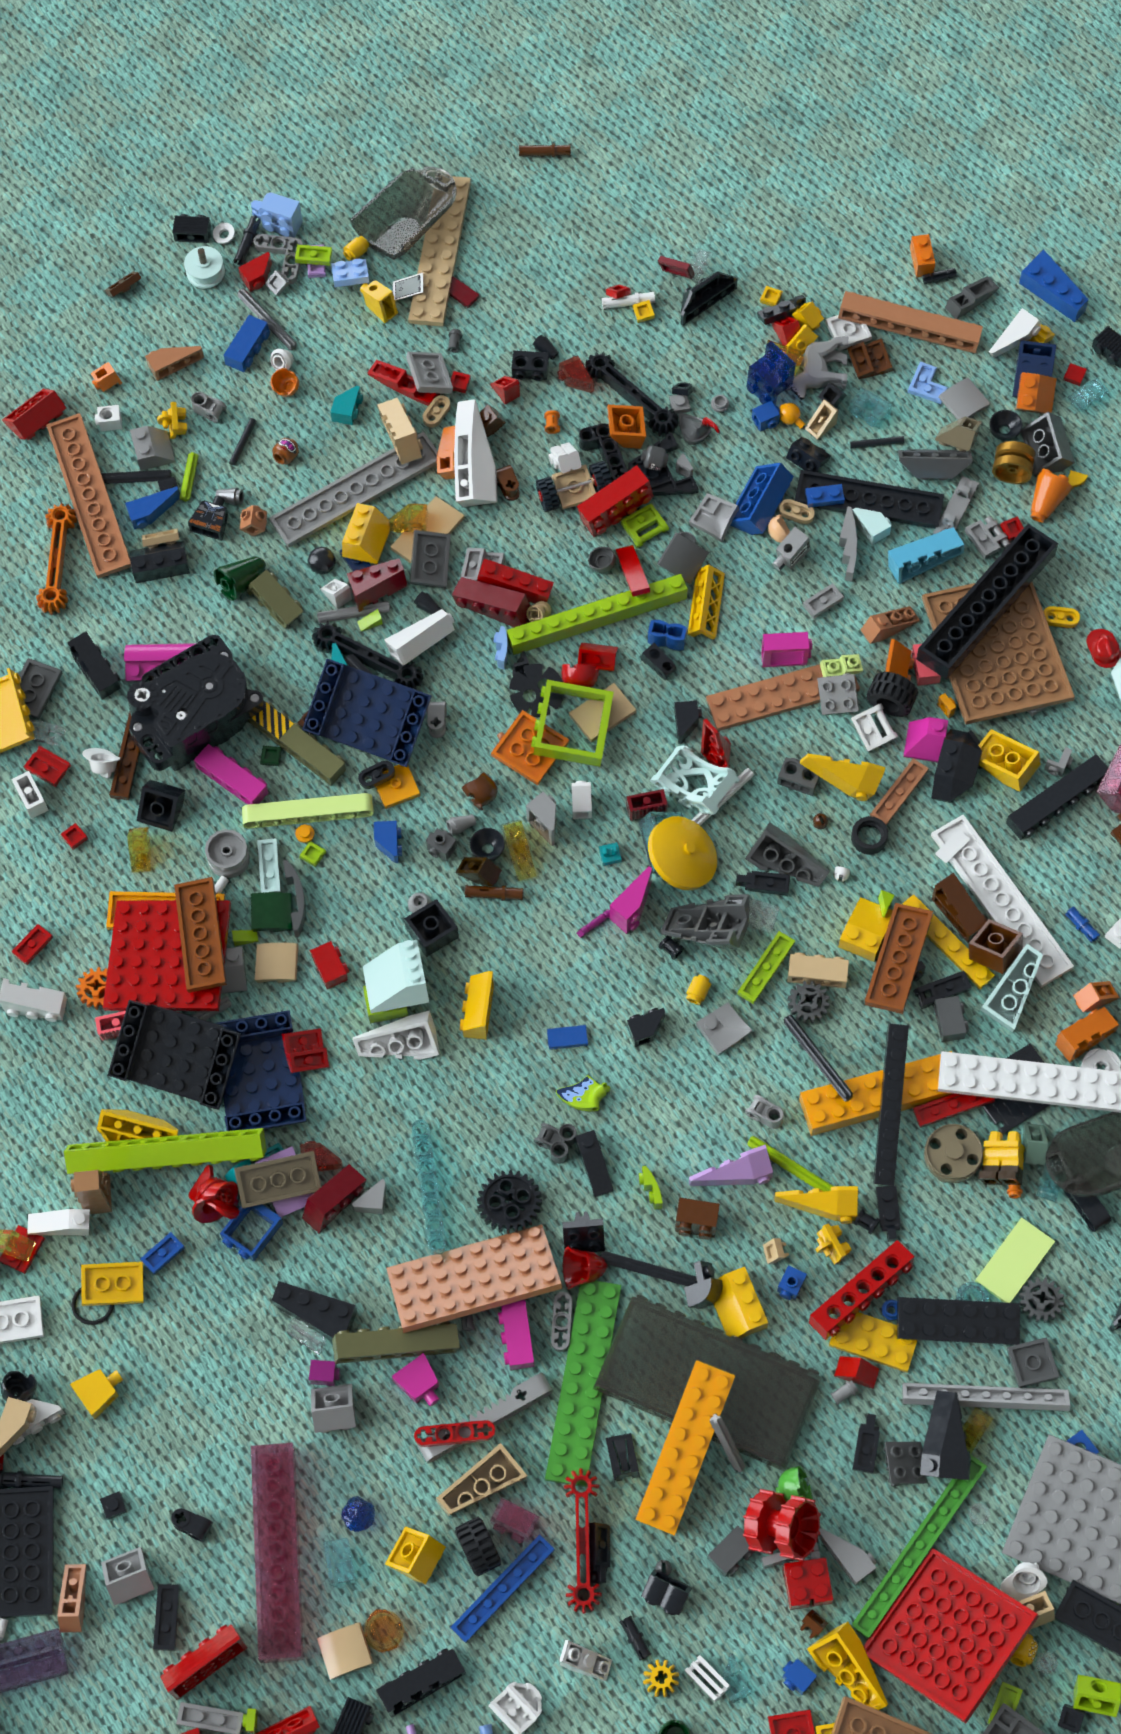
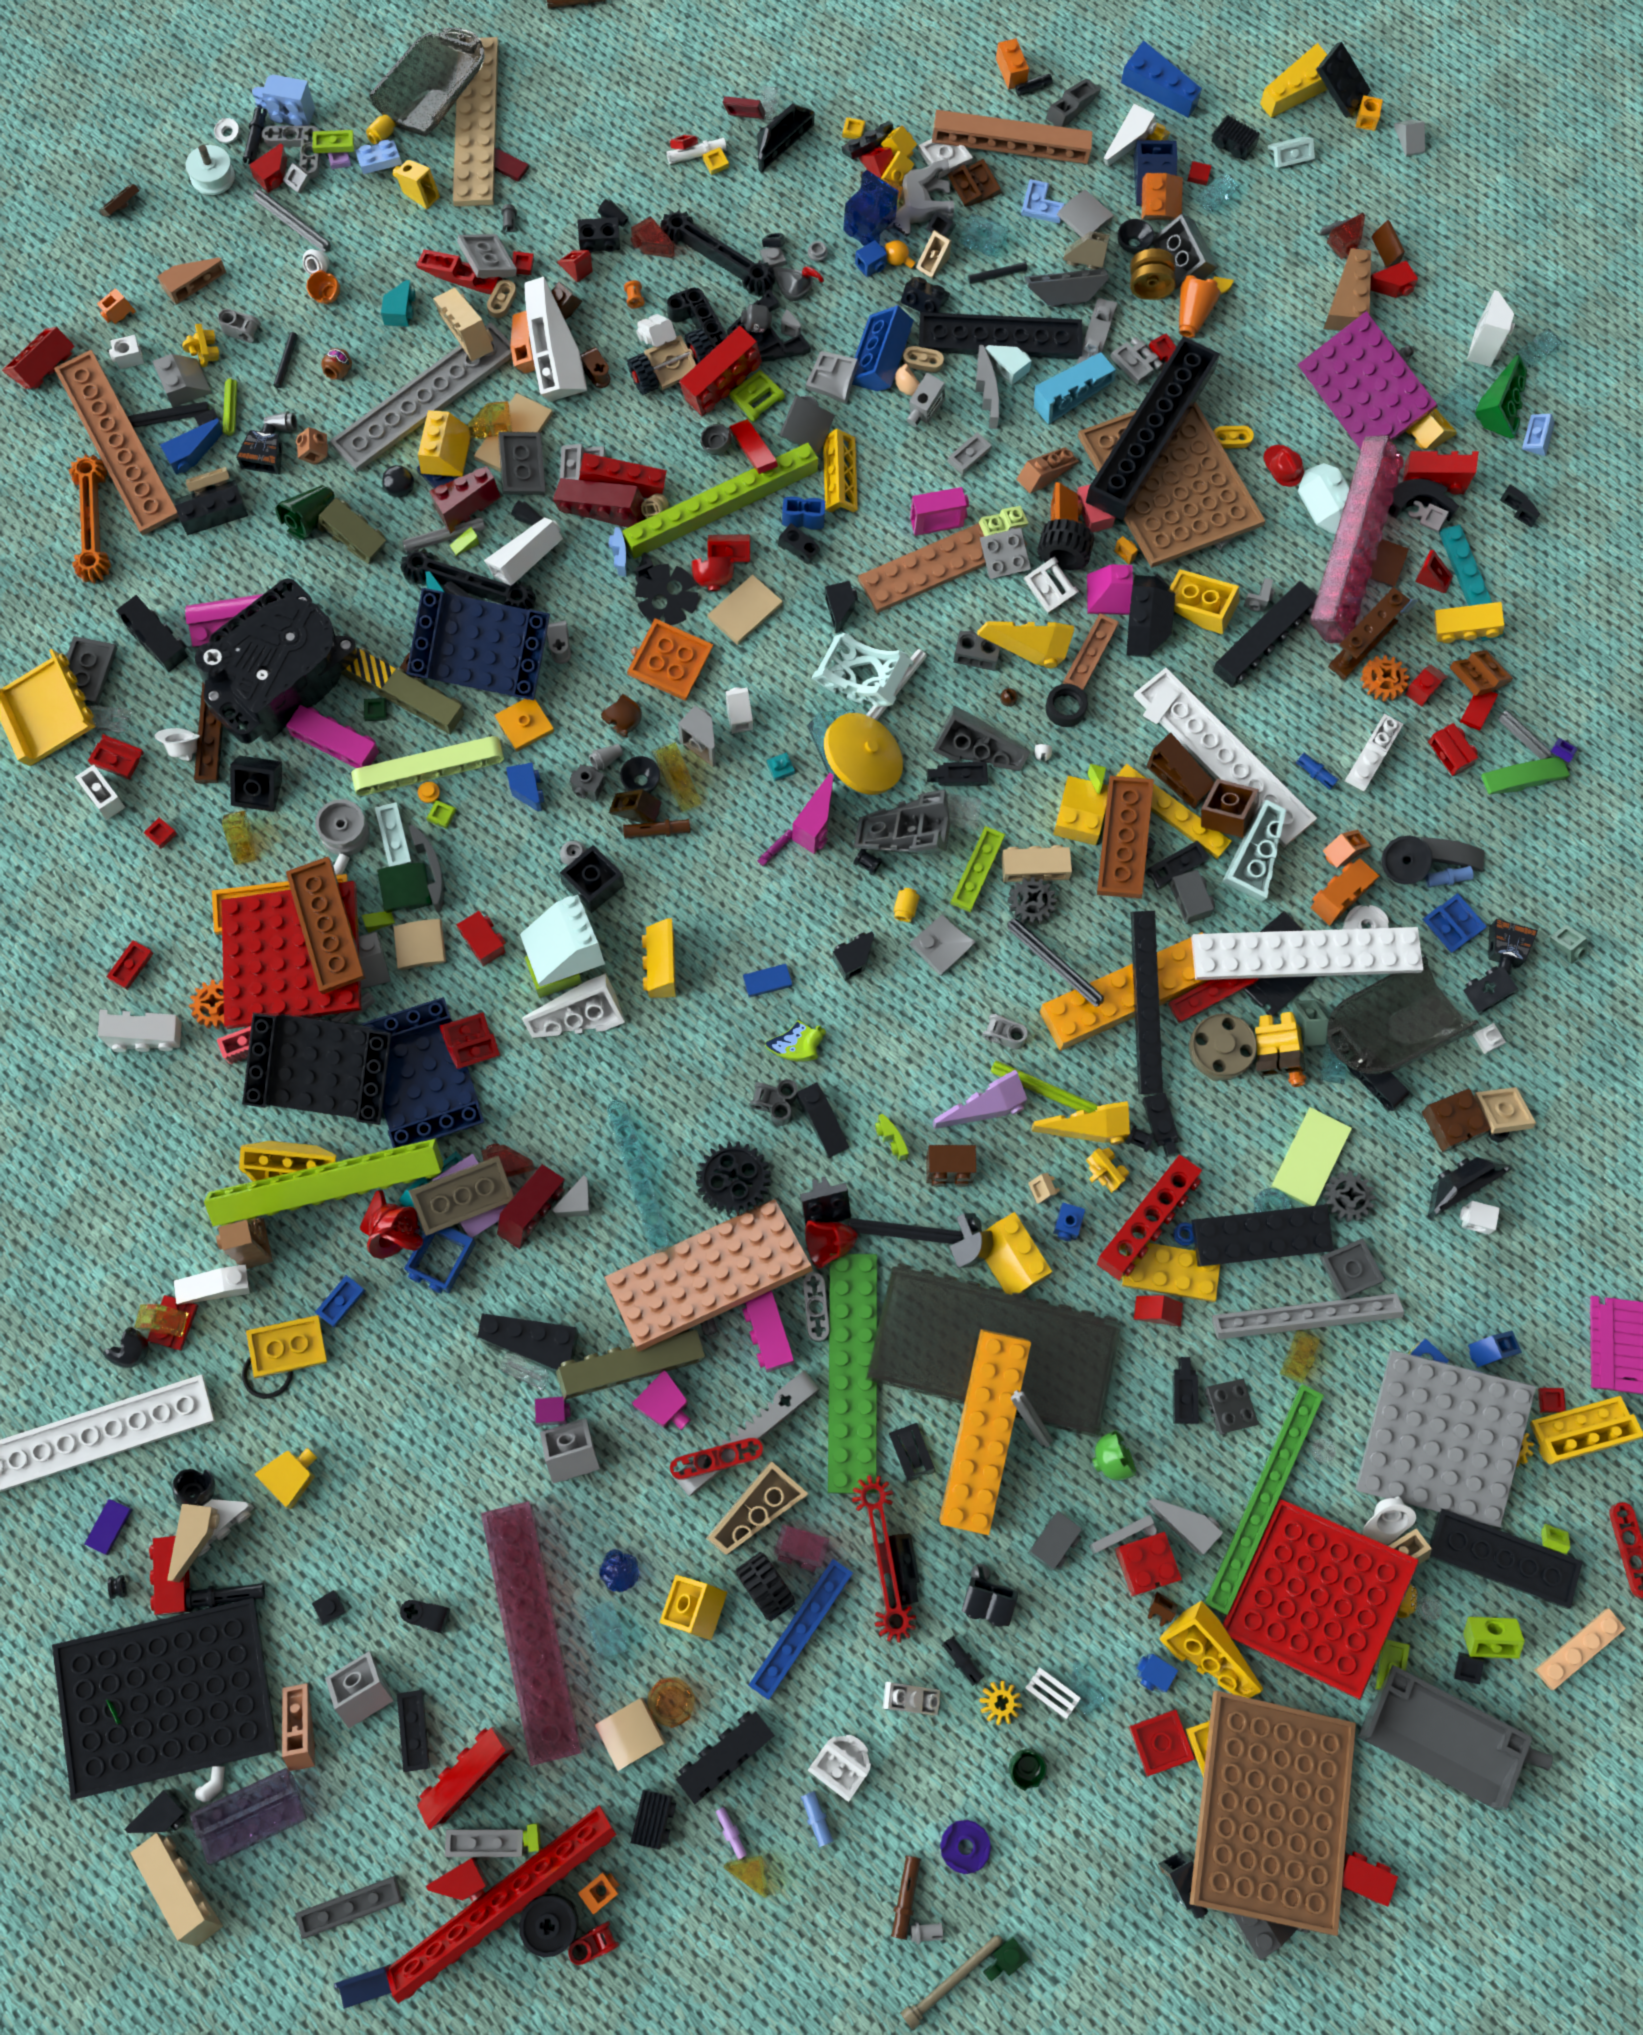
camera: 15 degrees left, 5 degrees up
black brick [172,214,211,243] -> none
blue brick [223,315,270,372] -> none
white slope [321,579,352,609] -> none
black plate [358,760,395,789] -> none
sticker [393,273,423,301] -> none
lime window [531,680,614,767] -> none
orange slope [607,404,646,449] -> none
dark red brick [626,789,667,821] -> none
red wedge [701,719,731,768] -> none
red piece [743,1489,821,1561] -> none
blue plate [805,484,845,508] -> none
light grey pin [830,1380,858,1405] -> none
black wedge [920,1390,971,1480] -> none

